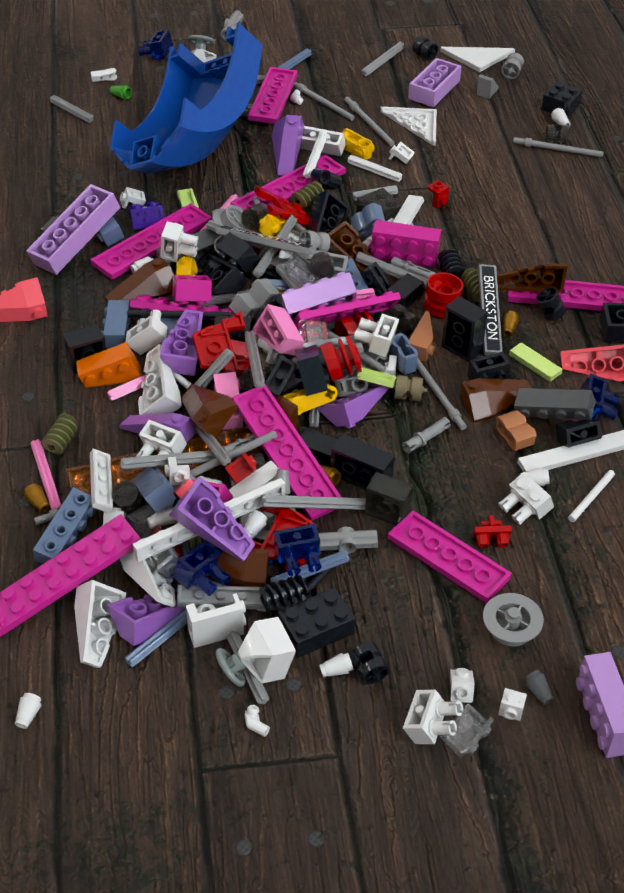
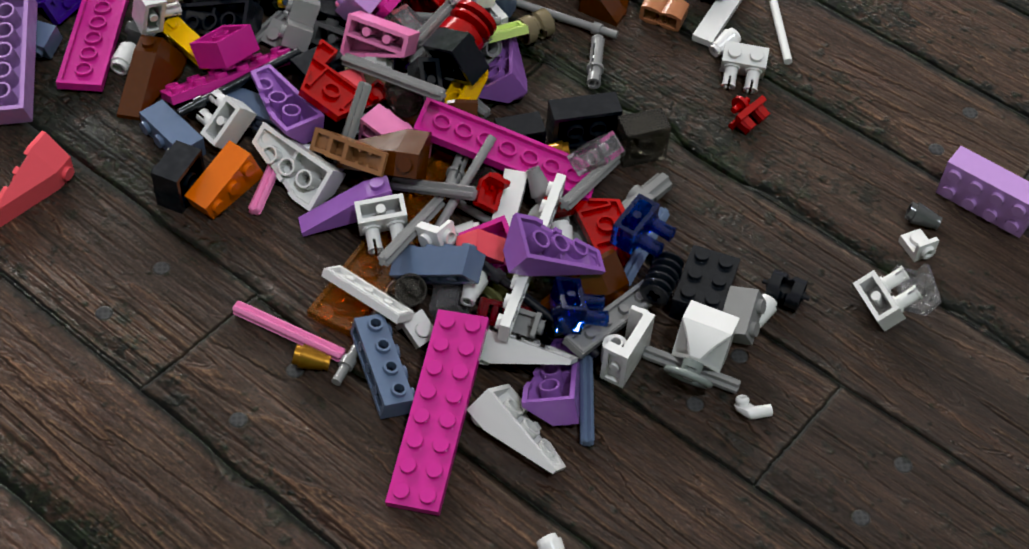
camera: 45 degrees left, 5 degrees up
olive piece [41,413,78,455] -> none
dark pink plate [388,510,512,603] -> none
white bracket [450,668,474,703] -> none
light grey wheel [483,593,544,646] -> none
none -> medium nougat slope [309,127,389,177]
none -> clear brick [567,130,625,176]
none -> light grey brick [723,286,766,346]

